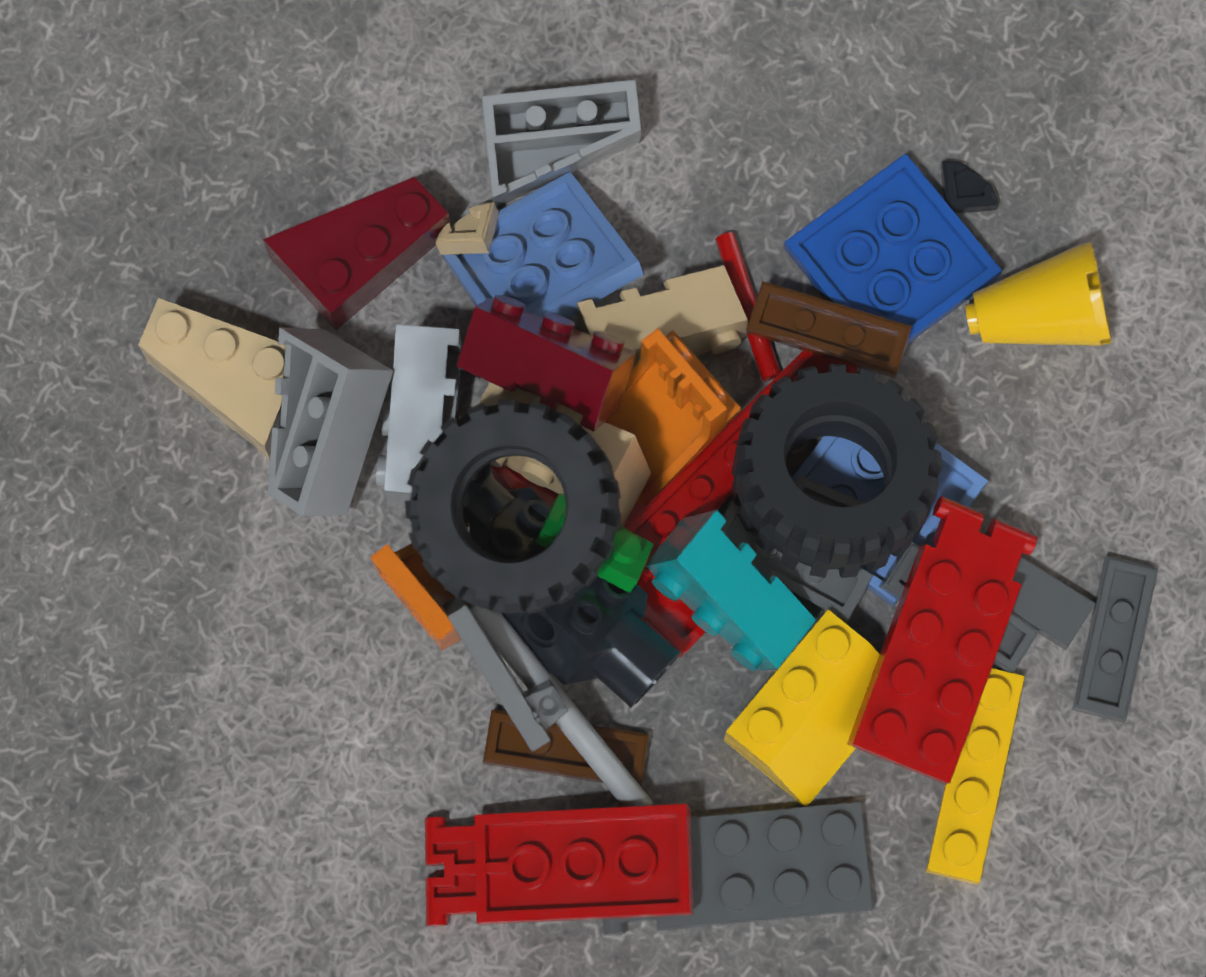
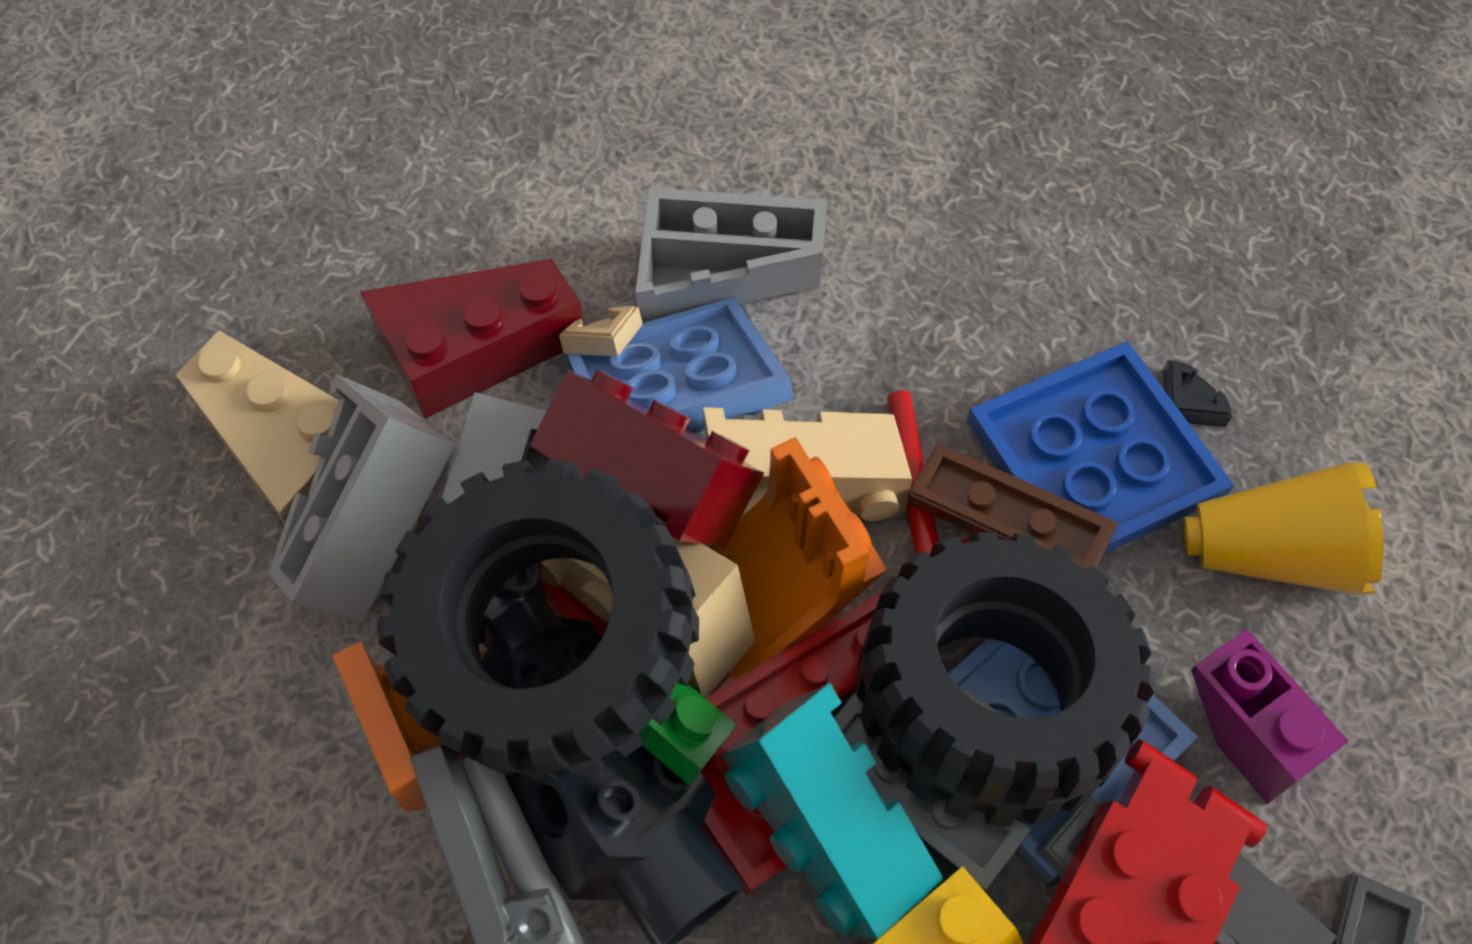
camera: 10 degrees right, 15 degrees down
none -> magenta slope [1191,629,1349,804]

